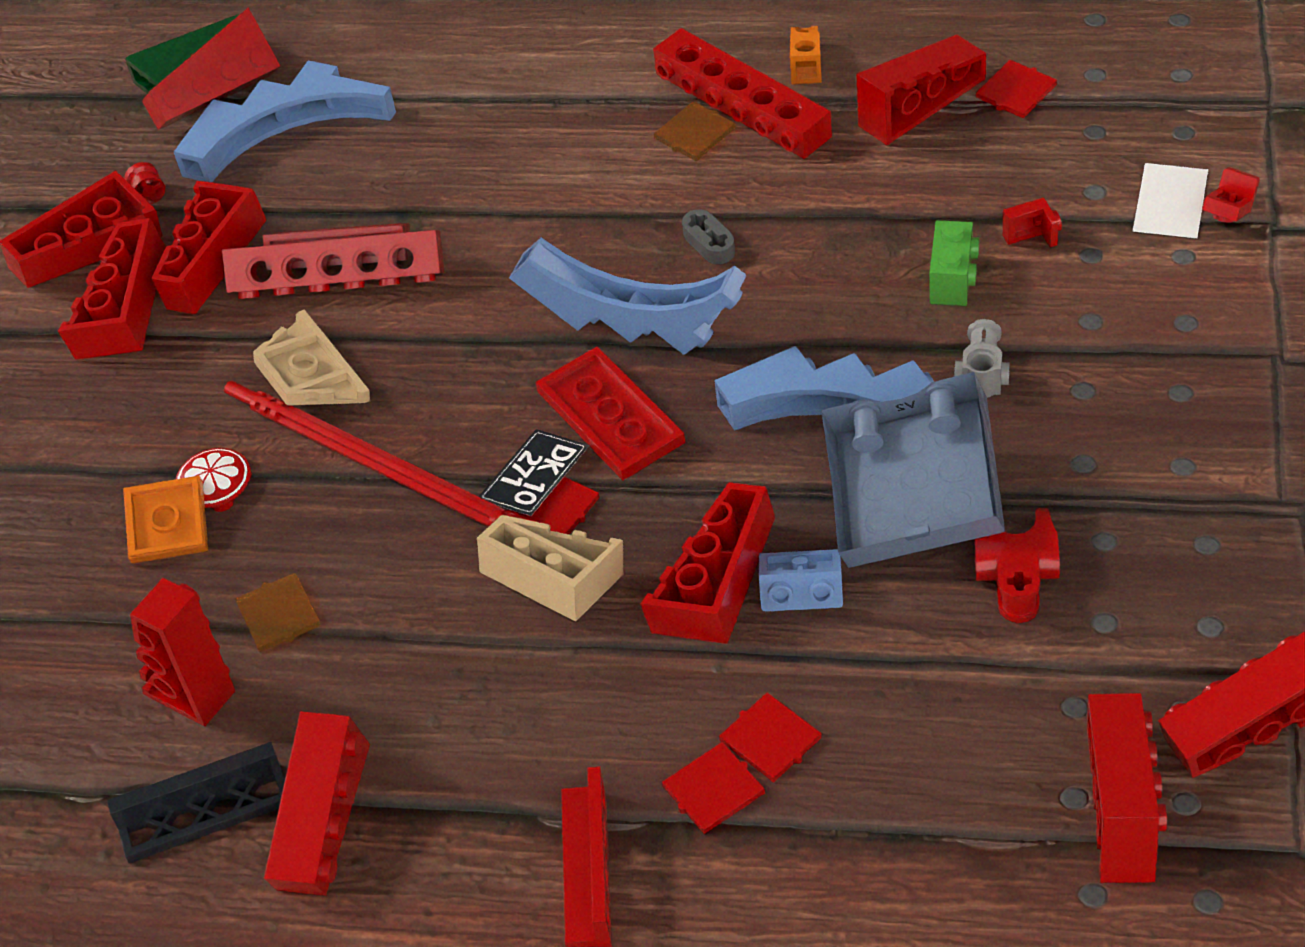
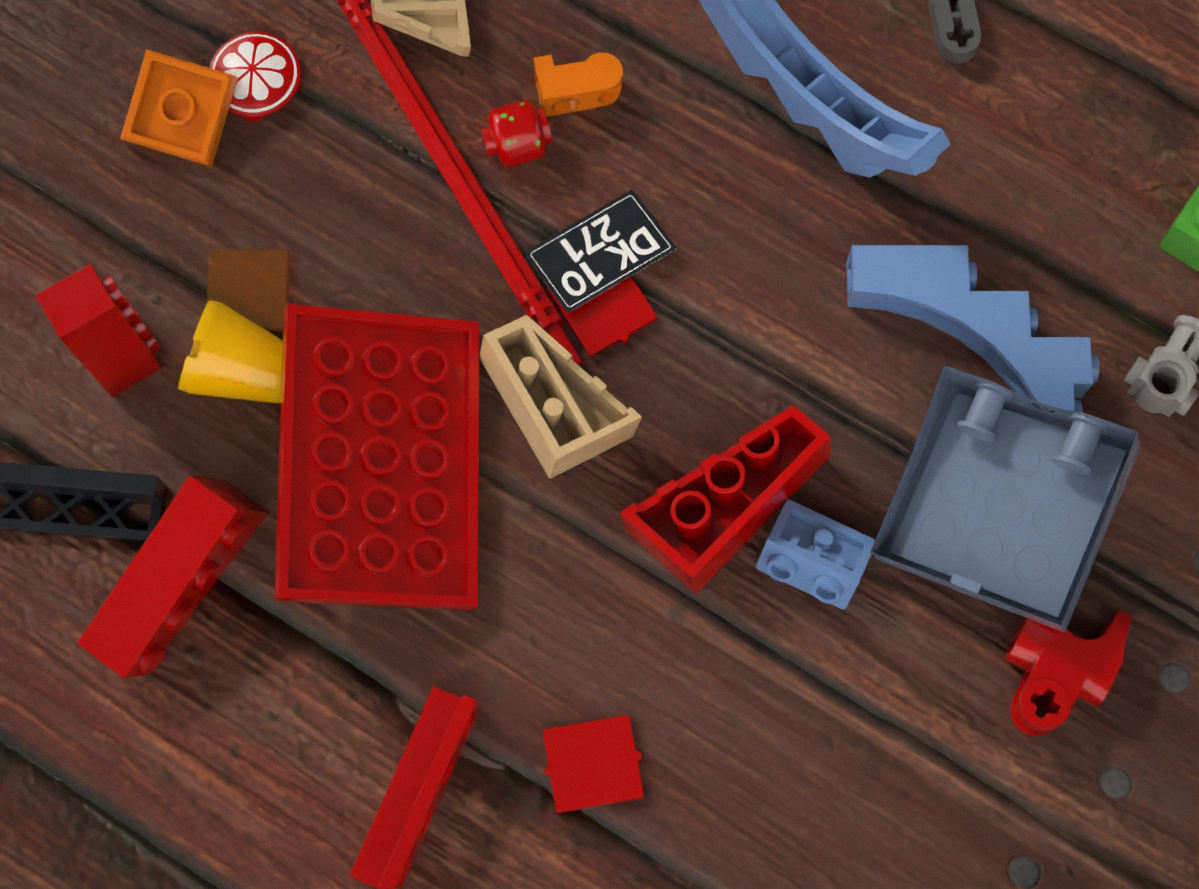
camera: 20 degrees right, 25 degrees up
red plate [535,346,685,481] -> none
red piece [719,692,822,783] -> none
none -> yellow cone [178,300,283,404]
none -> red plate [274,304,479,610]
none -> red head [480,100,552,168]
none -> orange leg [533,52,623,117]

